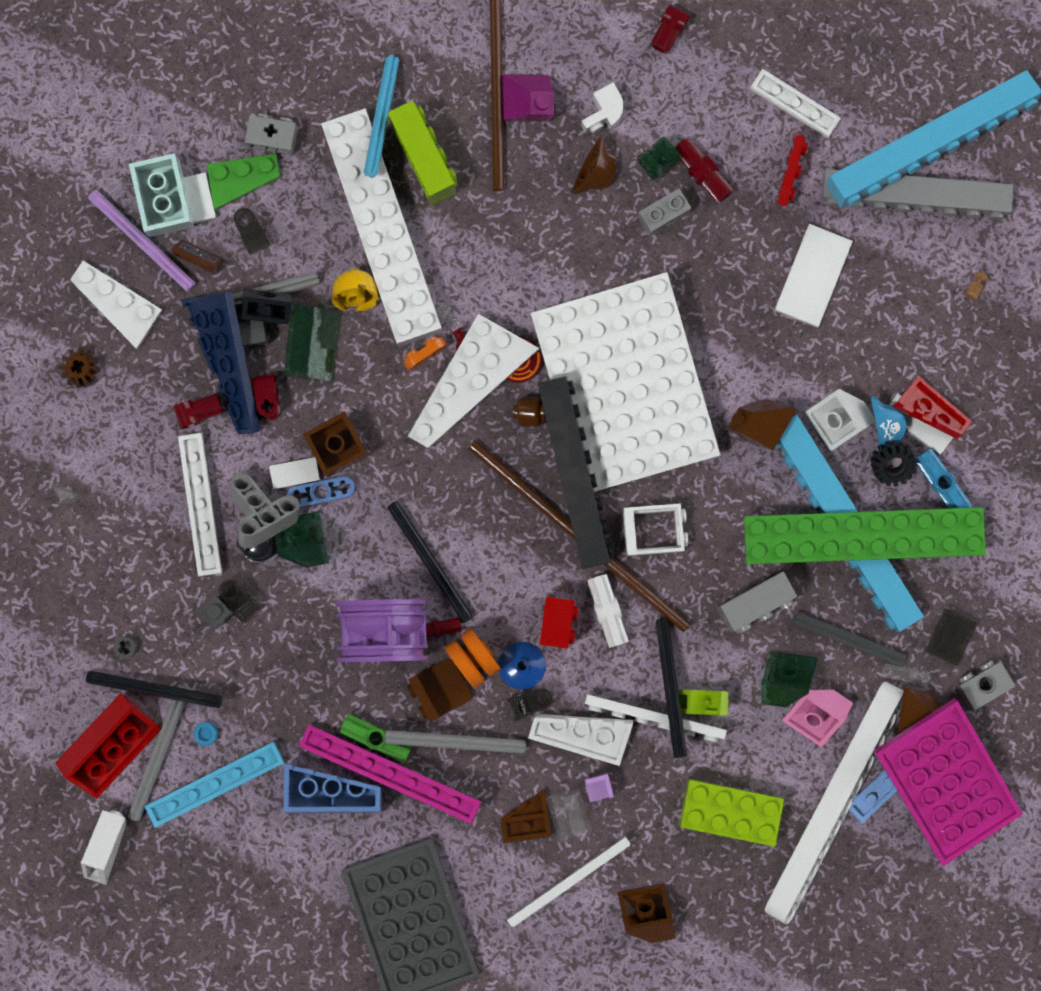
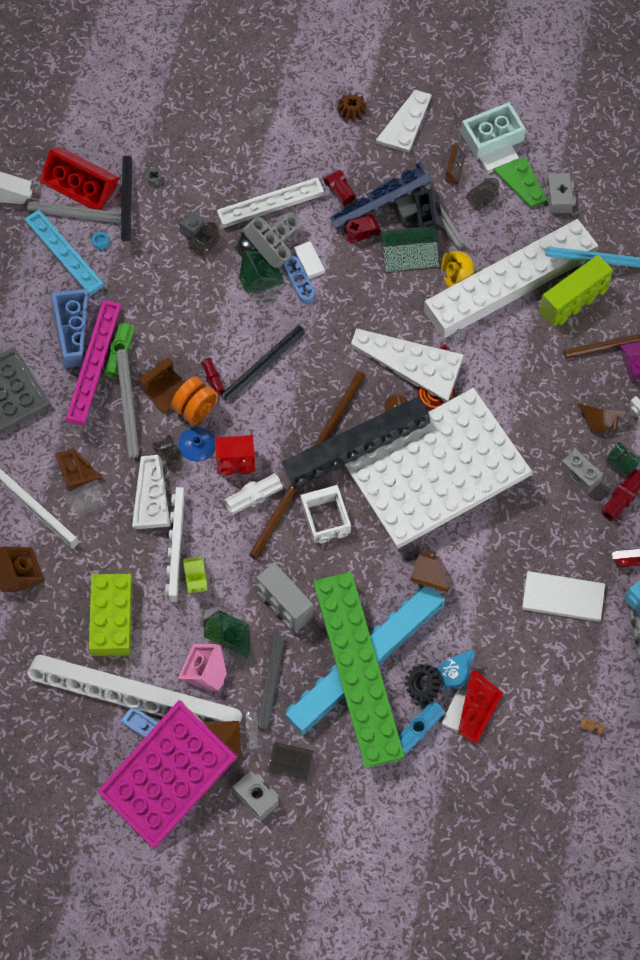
camera: 75 degrees right, 20 degrees down
lavender axle [88,190,195,292] -> none
reddish brown brick [303,412,369,478] -> none
medium lavender wheel [335,599,428,663] -> none
orange plate [403,336,447,371] -> none
lavender panel [584,773,614,802] -> none
black axle [655,618,687,758] -> none
white slope [804,389,876,451] -> none

